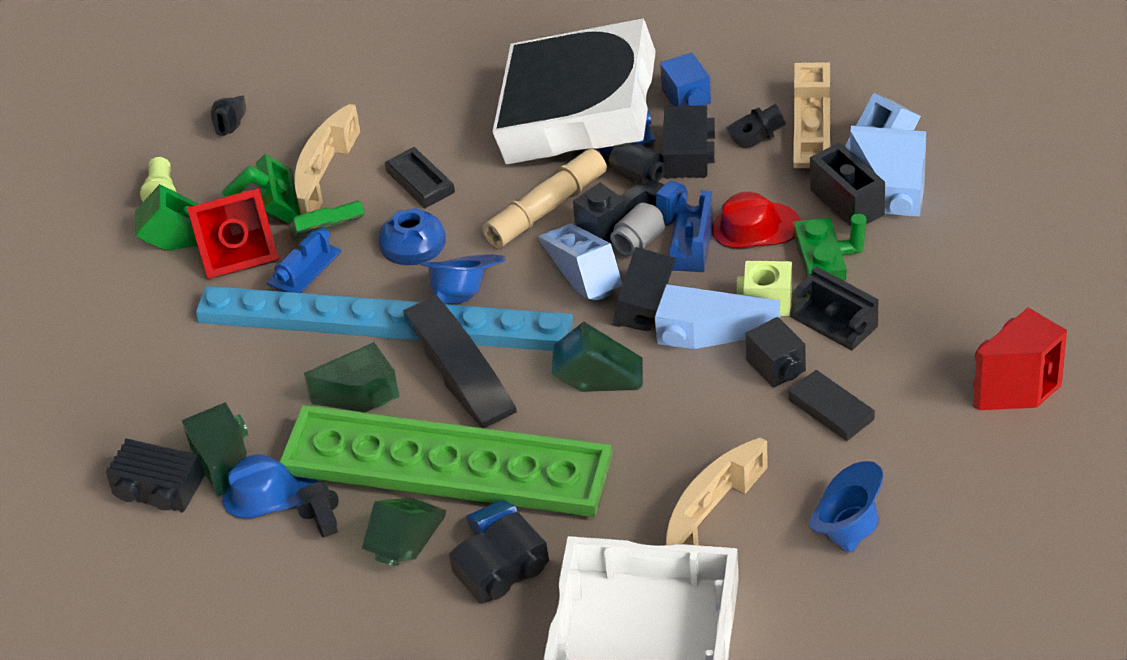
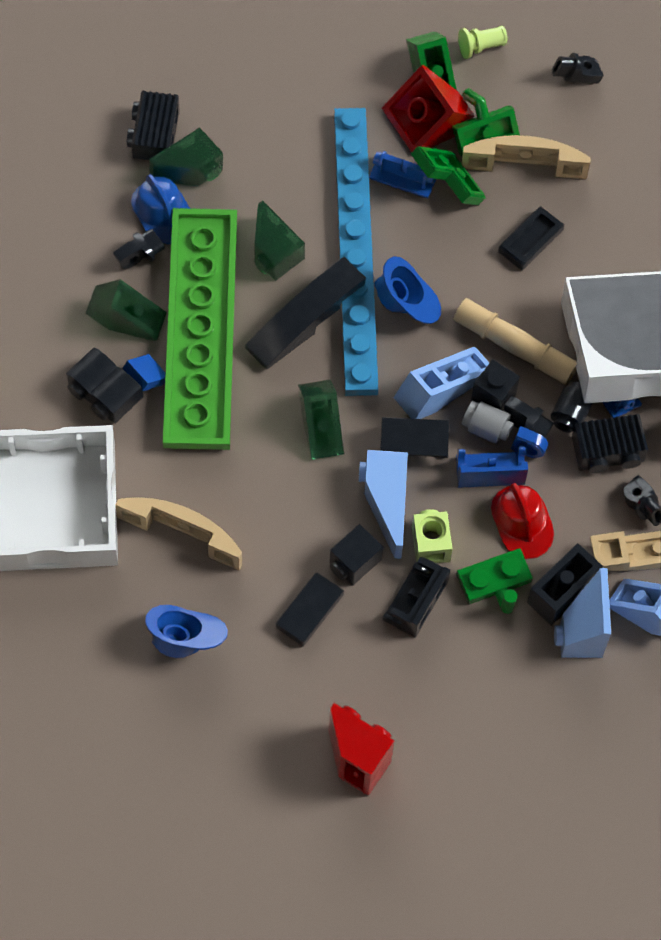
camera: 70 degrees right, 20 degrees up
blue piece [379,208,446,265] -> none

